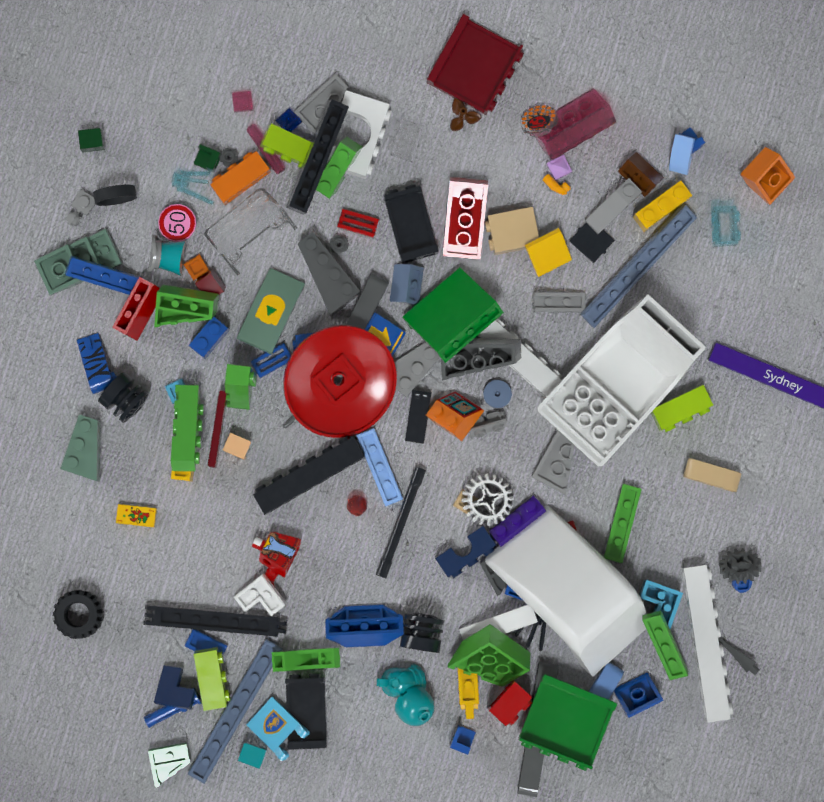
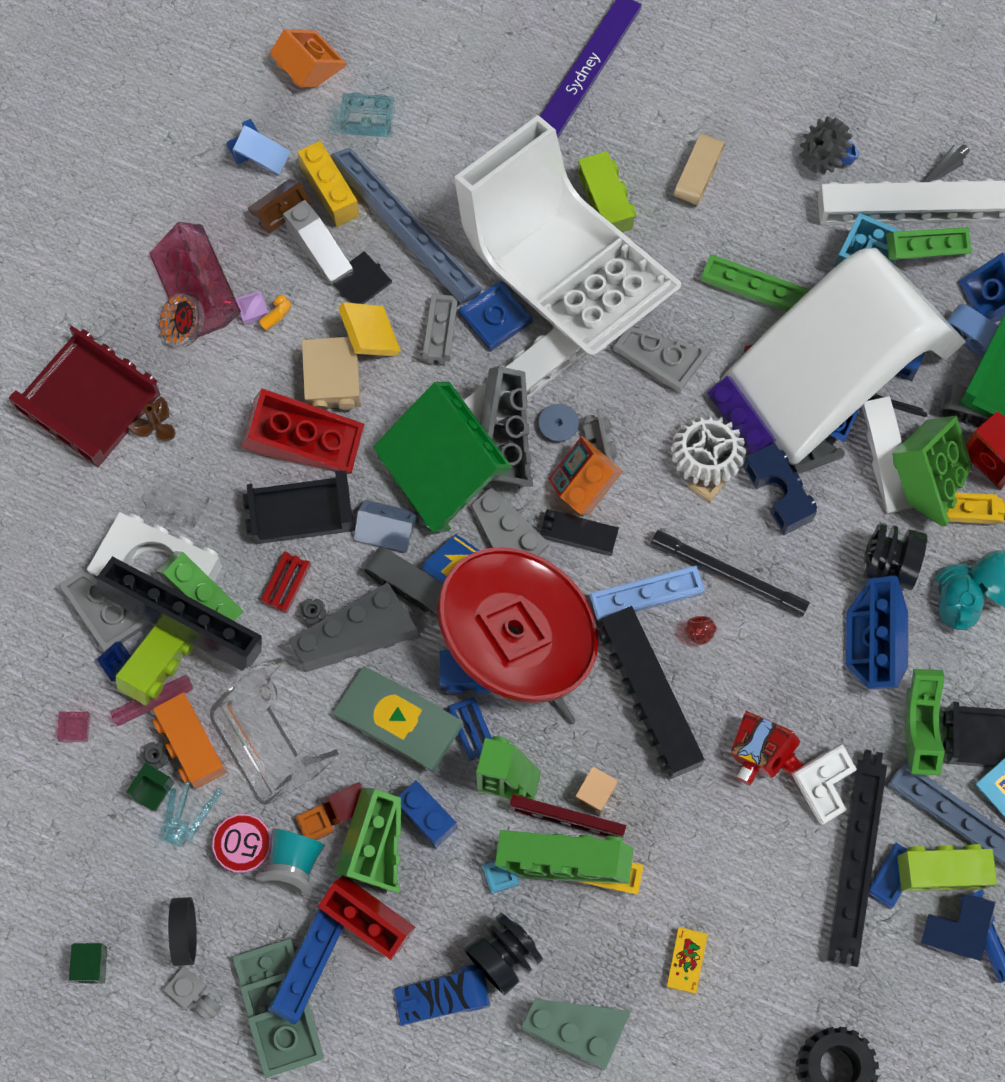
camera: 80 degrees left, 15 degrees down
none -> blue tile [458,281,533,352]

